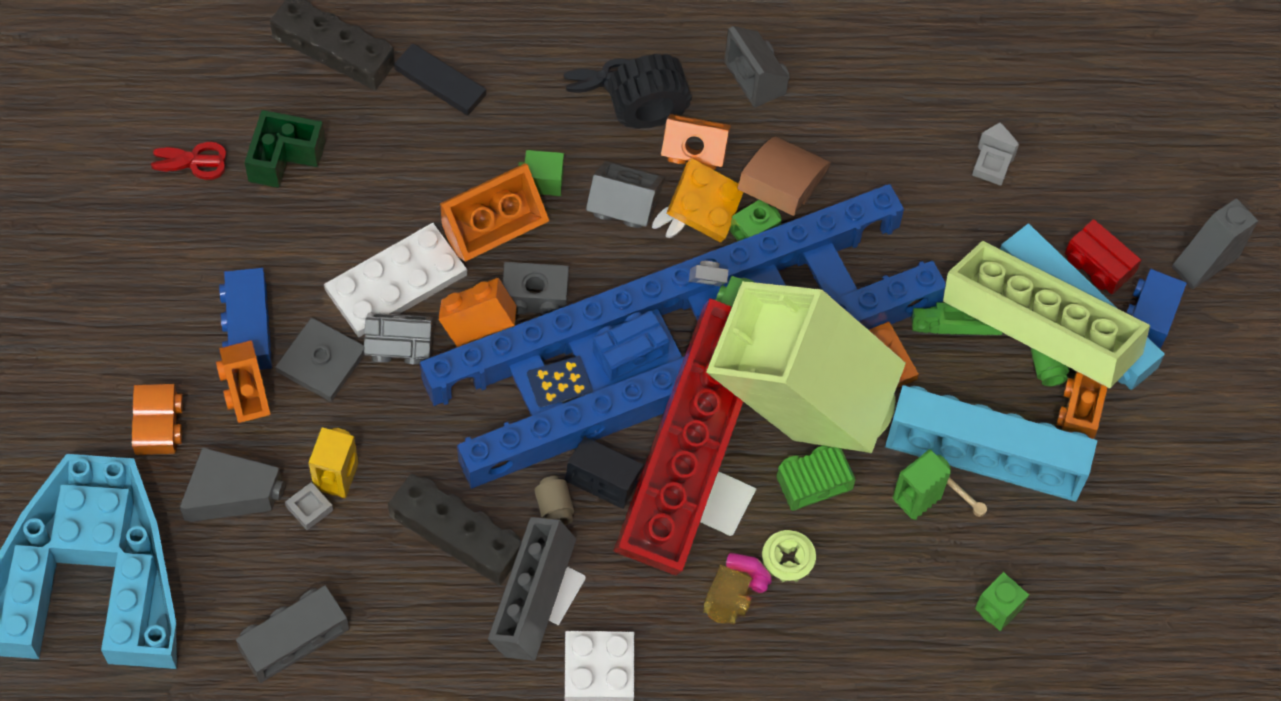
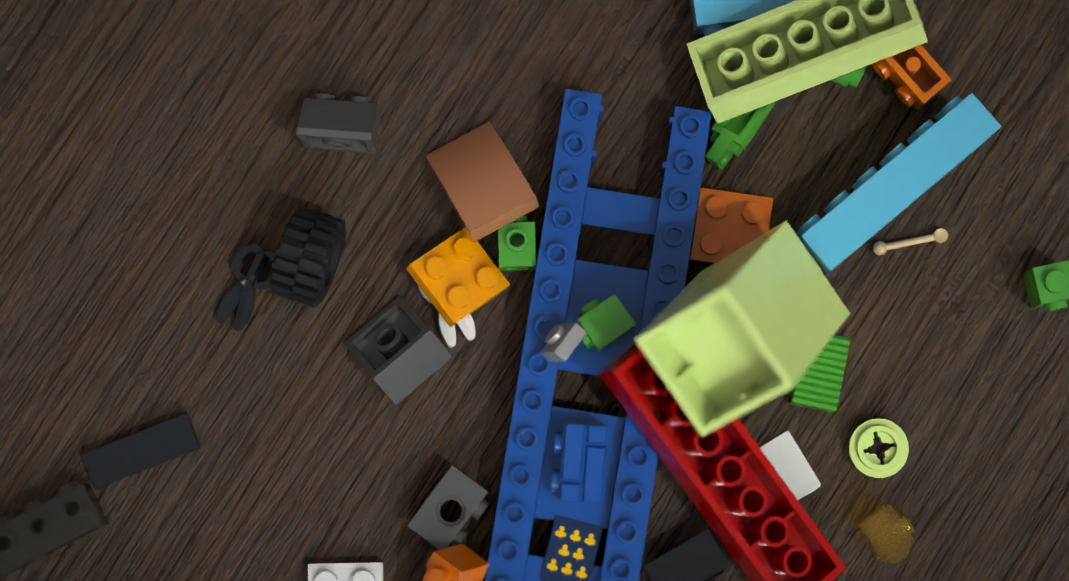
camera: 50 degrees left, 20 degrees up
orange slope [440,163,549,262] -> none
bright green brick [518,150,564,196] -> none
brick [661,114,731,170] -> none
dark pink arm [726,553,772,593] -> none
bright green brick [892,450,951,520] -> none

